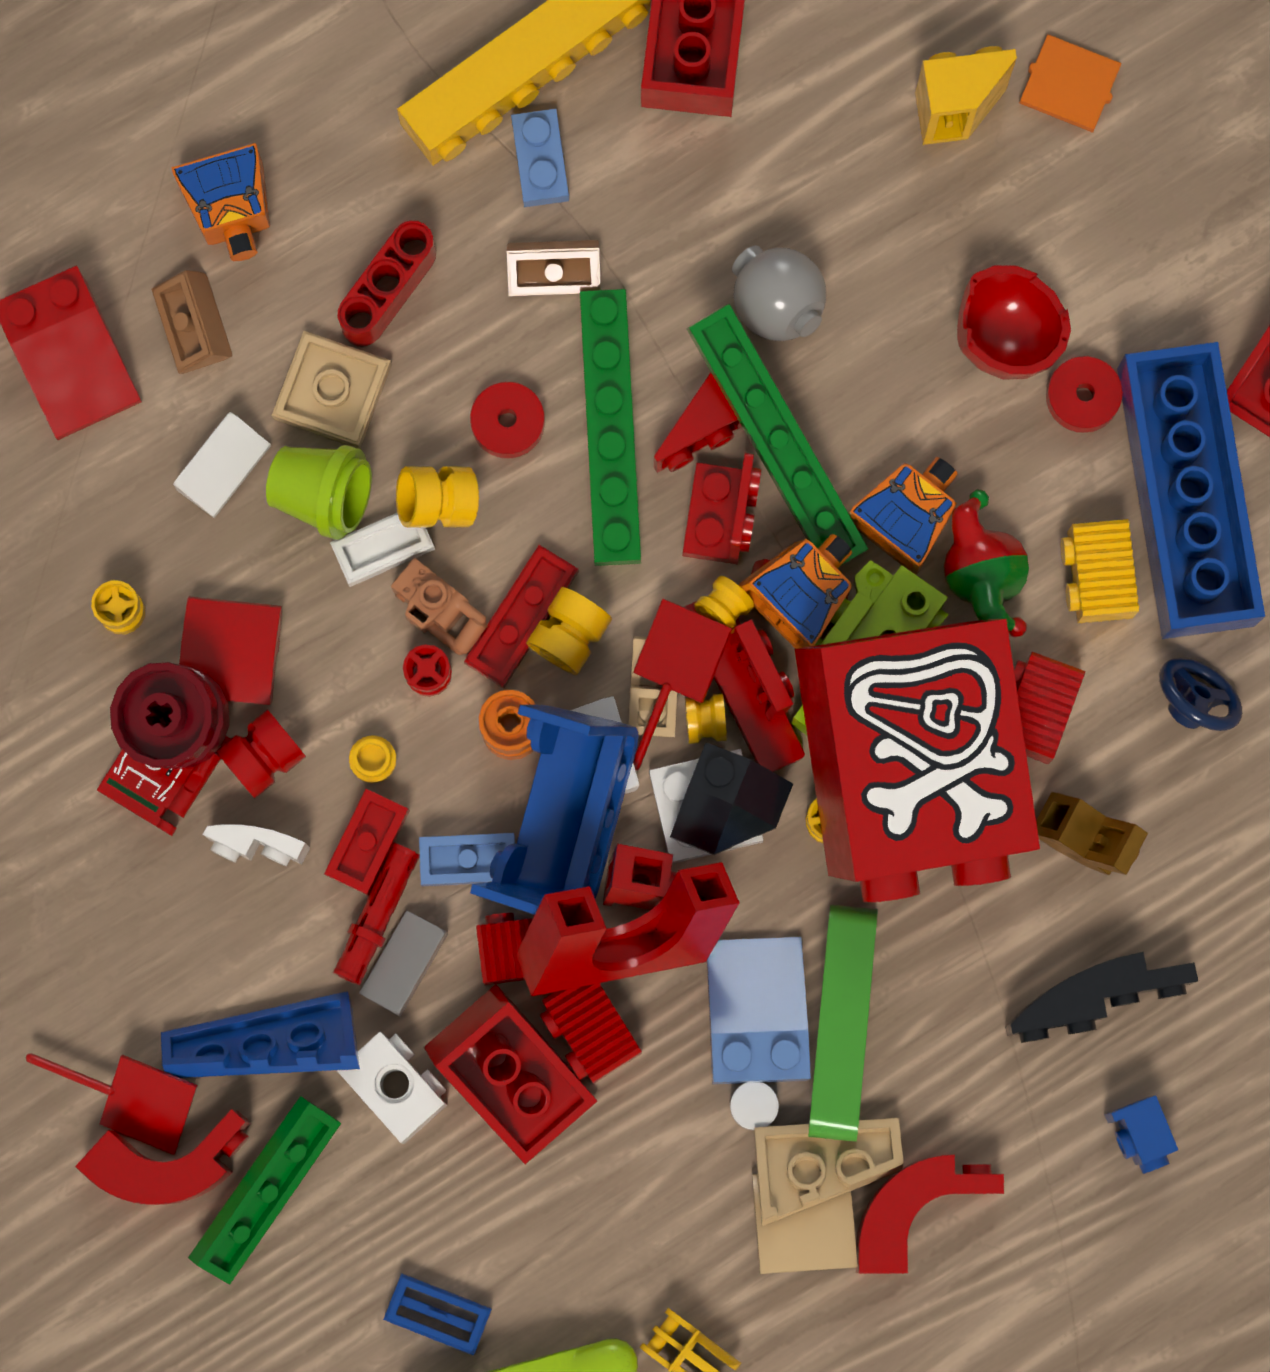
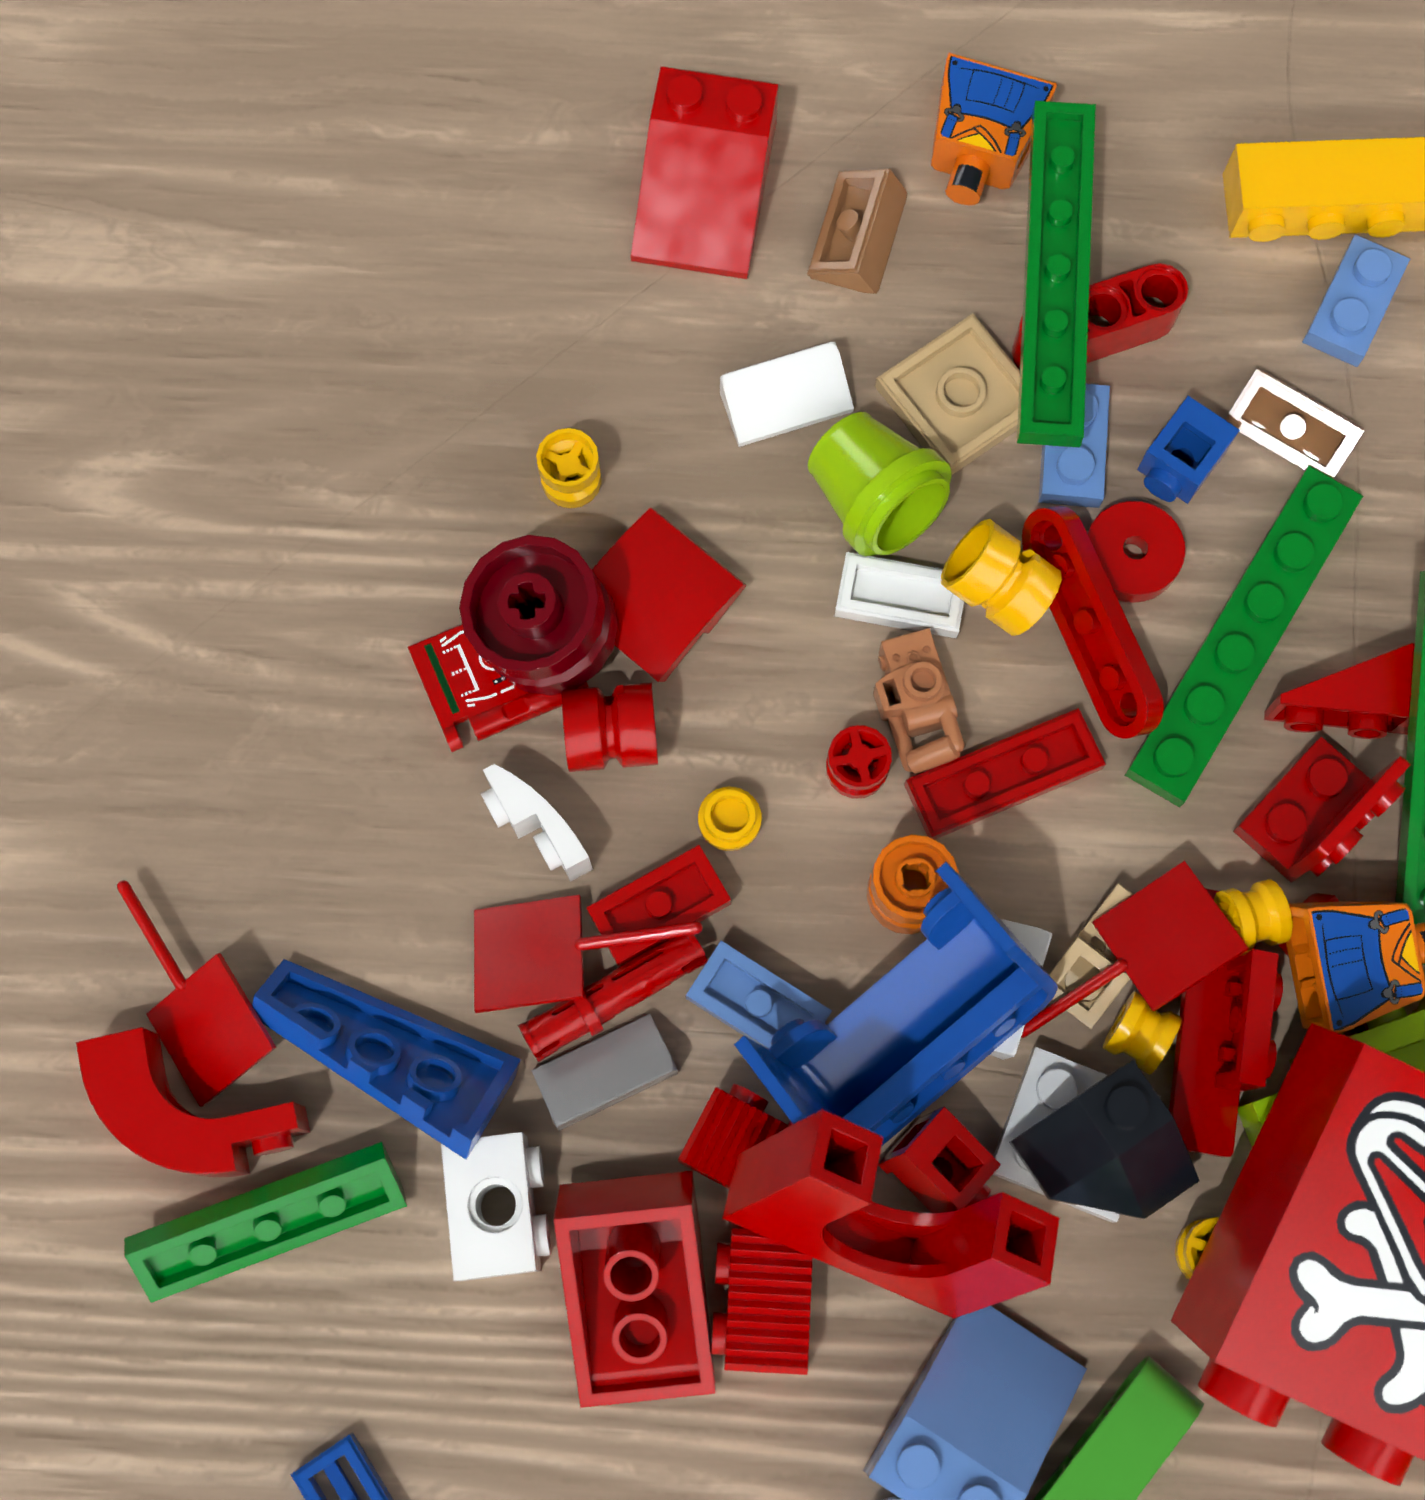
camera: 35 degrees right, 5 degrees down
yellow wheel [526,587,612,675] -> none
none -> red piece [474,894,703,1013]
none -> green plate [1017,101,1096,448]
none -> red plate [1022,506,1164,739]
none -> medium blue plate [1038,384,1110,508]
none -> blue brick [1137,396,1240,504]

